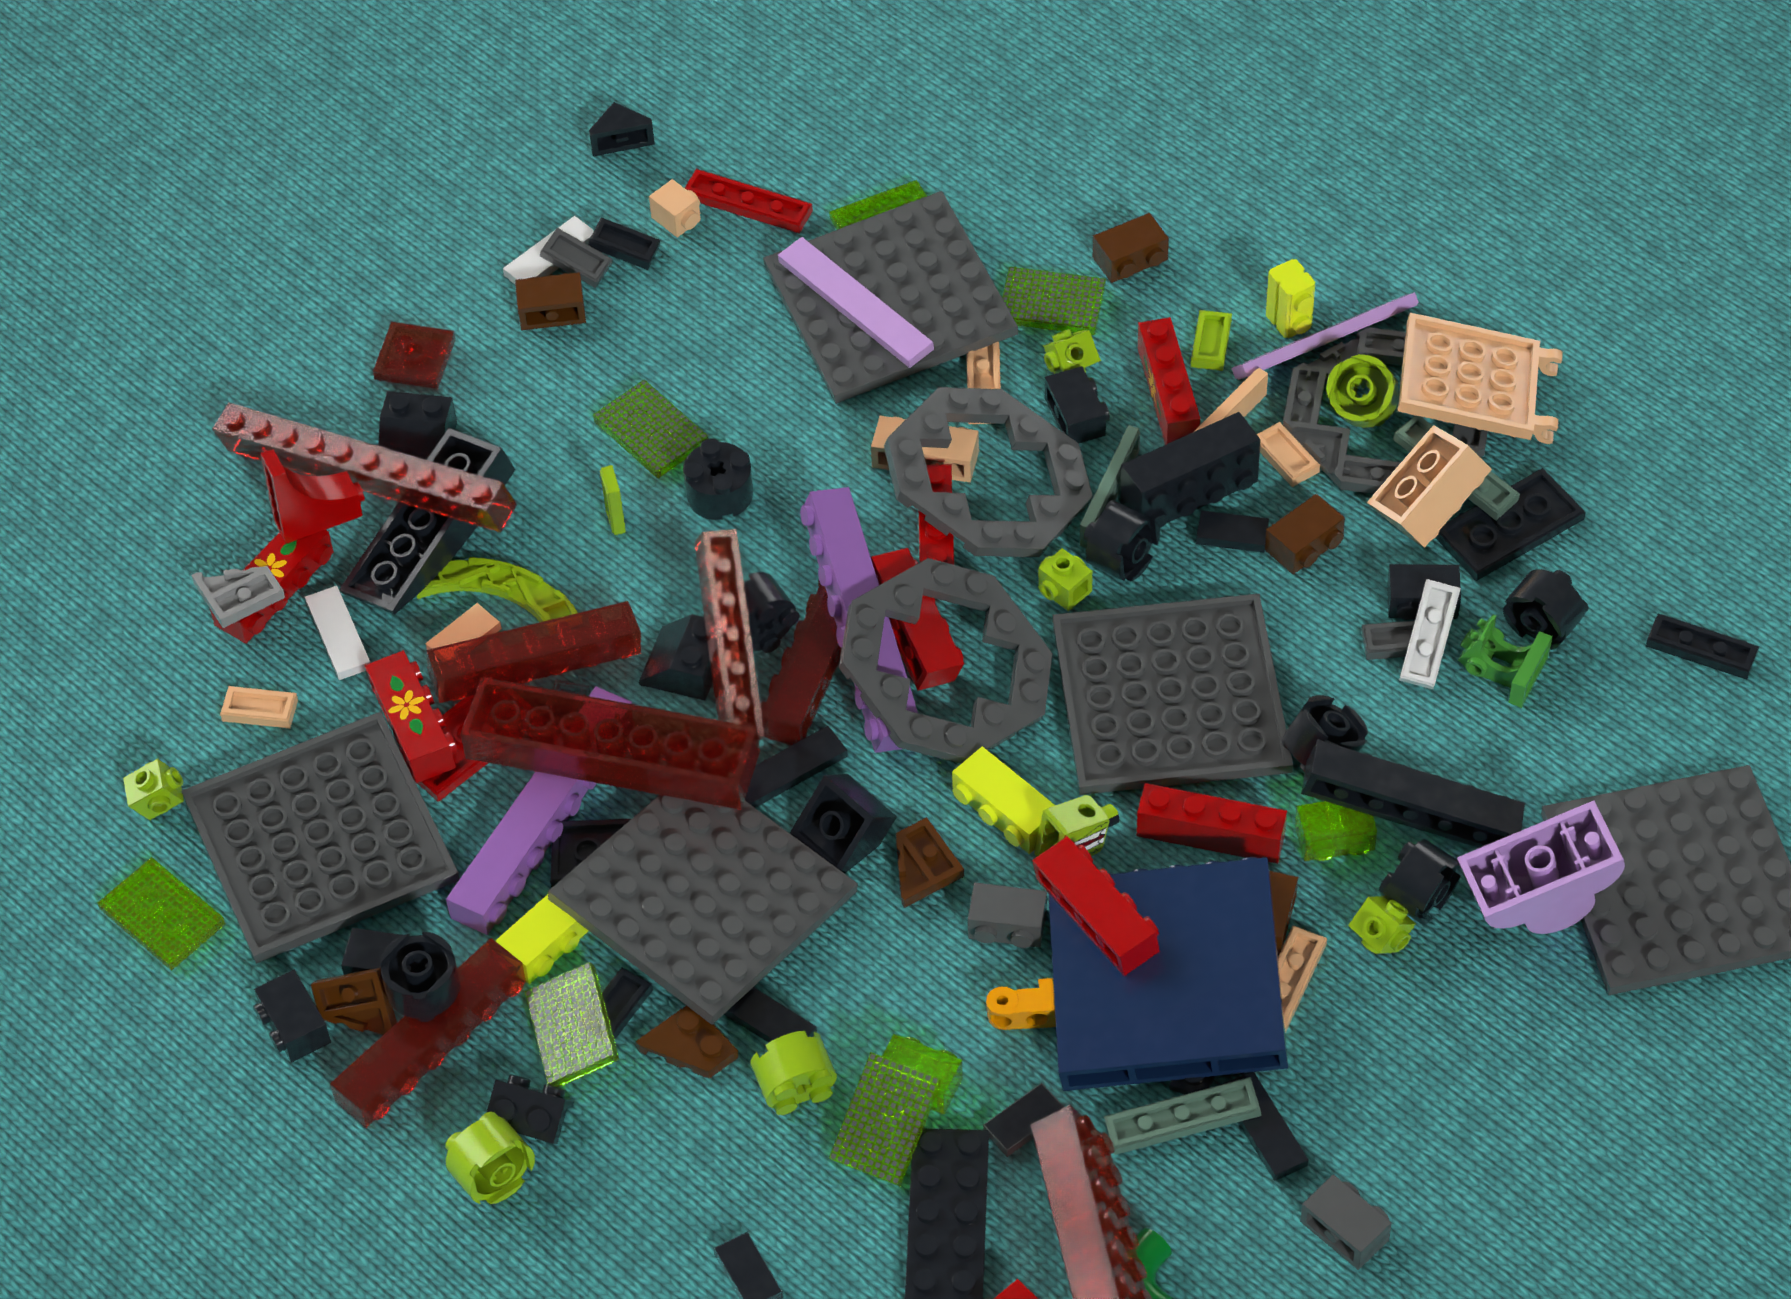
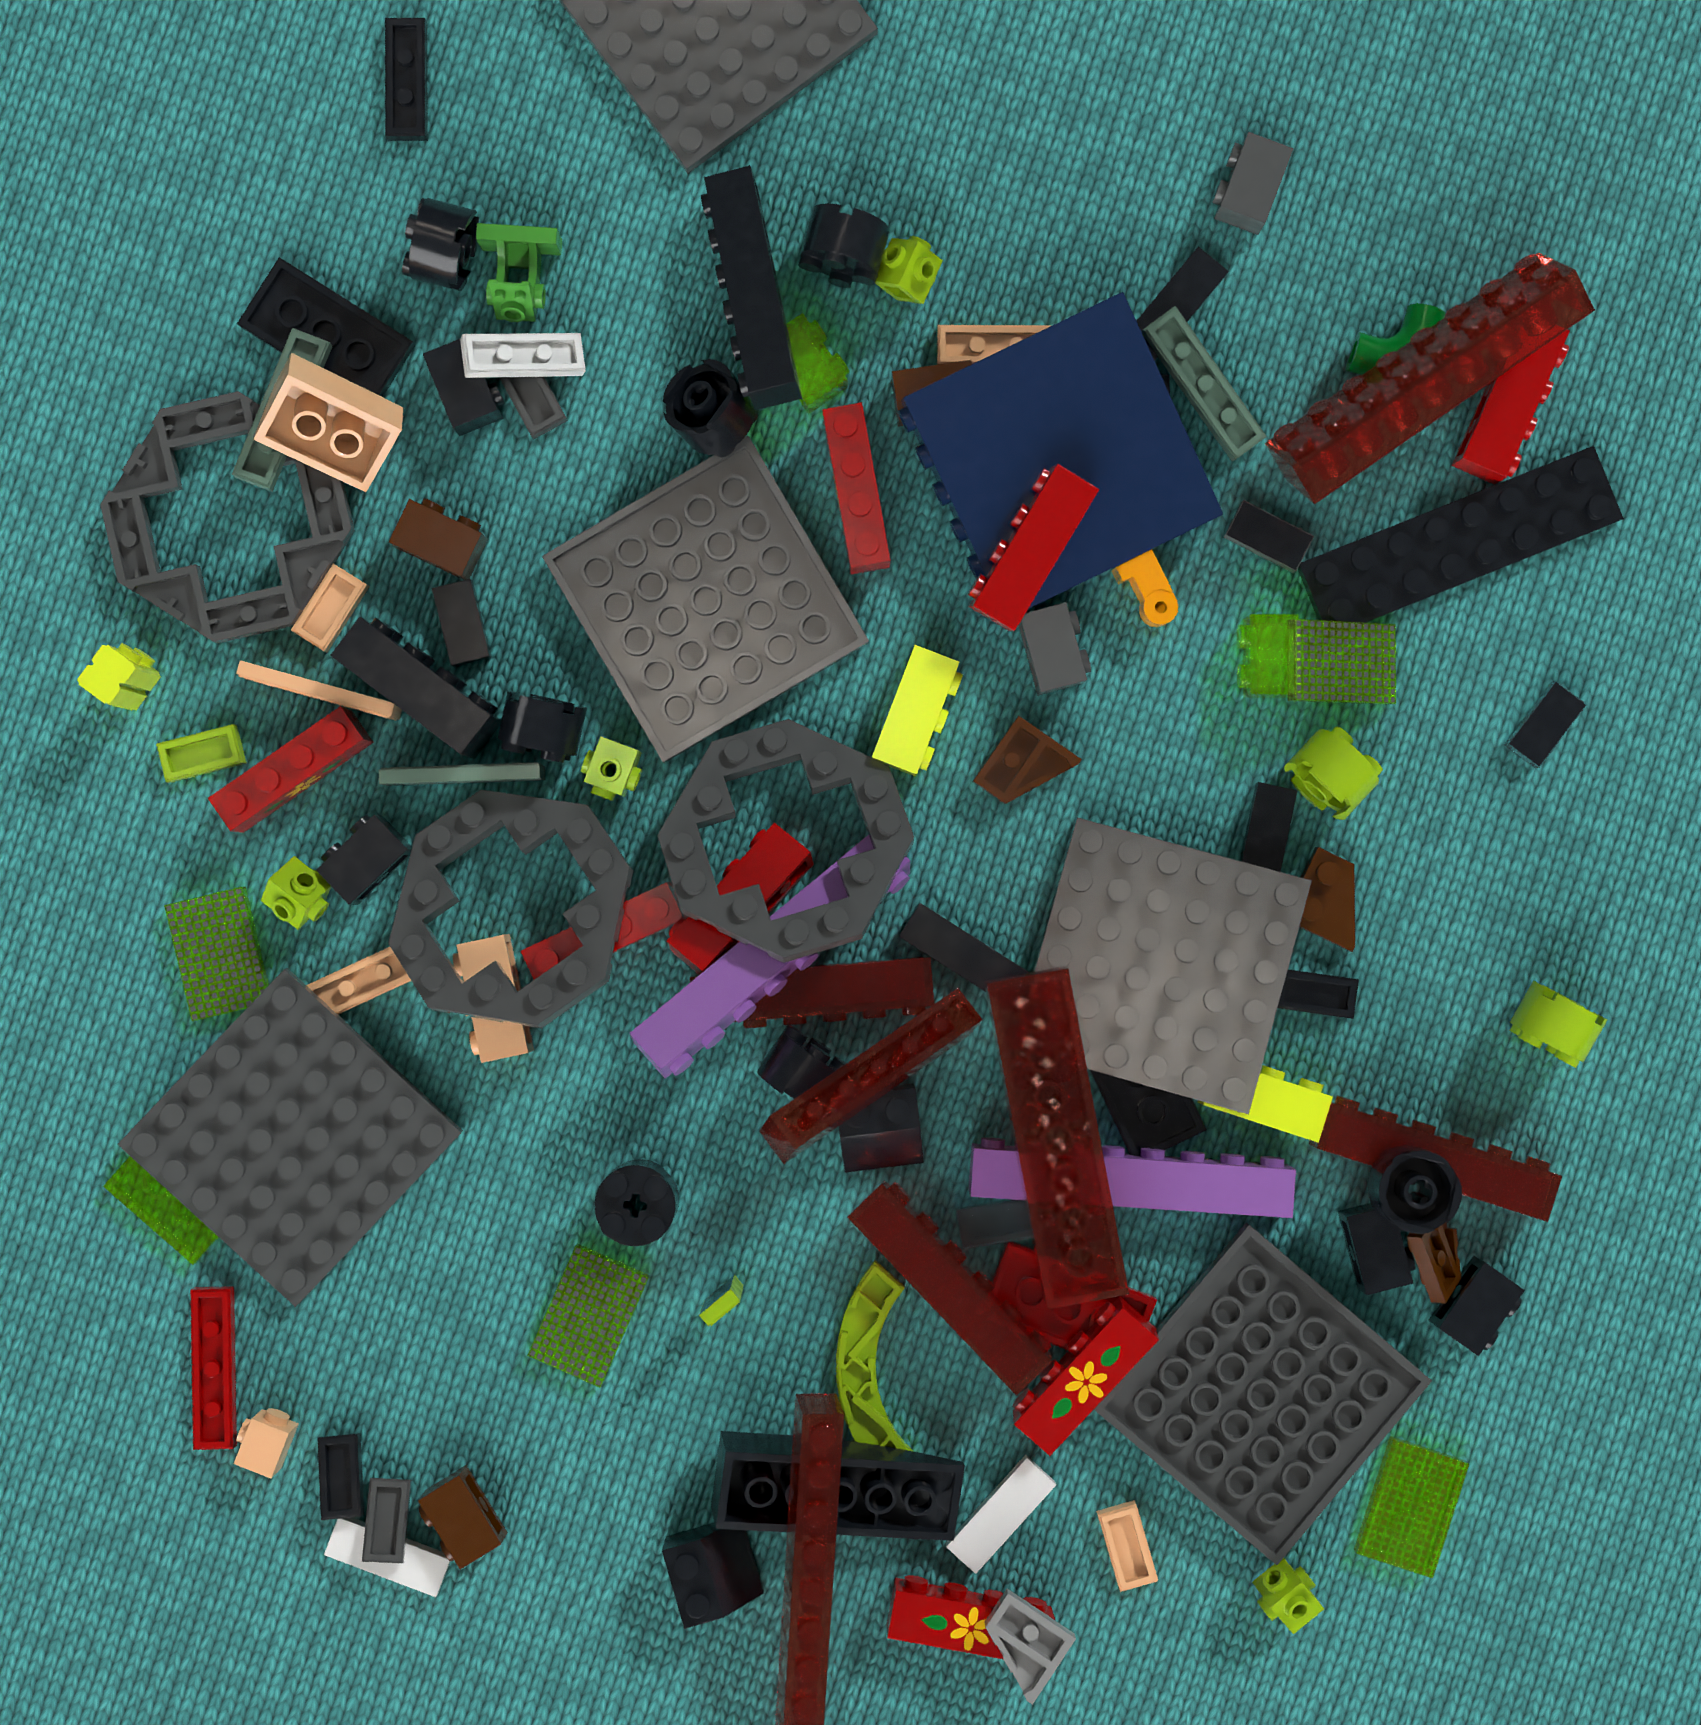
camera: 120 degrees left, 35 degrees up
red arch [261,449,365,544] -> none
clear red plate [373,322,456,389] -> none
light nougat tile [425,603,501,670] -> none
black bracket [486,1074,575,1144] -> none
clear neon green tile [524,962,619,1087] -> none
black slope [589,102,655,157] -> none
lavender tile [778,237,934,368] -> none
black slope [790,774,897,874] -> none
lime torso [1034,795,1120,857] -> none
reddish brown brick [1092,213,1169,283] -> none
lavender tile [1231,292,1419,380] -> none
lime brick [1326,354,1399,428] -> none
light nougat plate [1398,313,1563,444] -> none
lavender brick [1457,800,1625,934] -> none

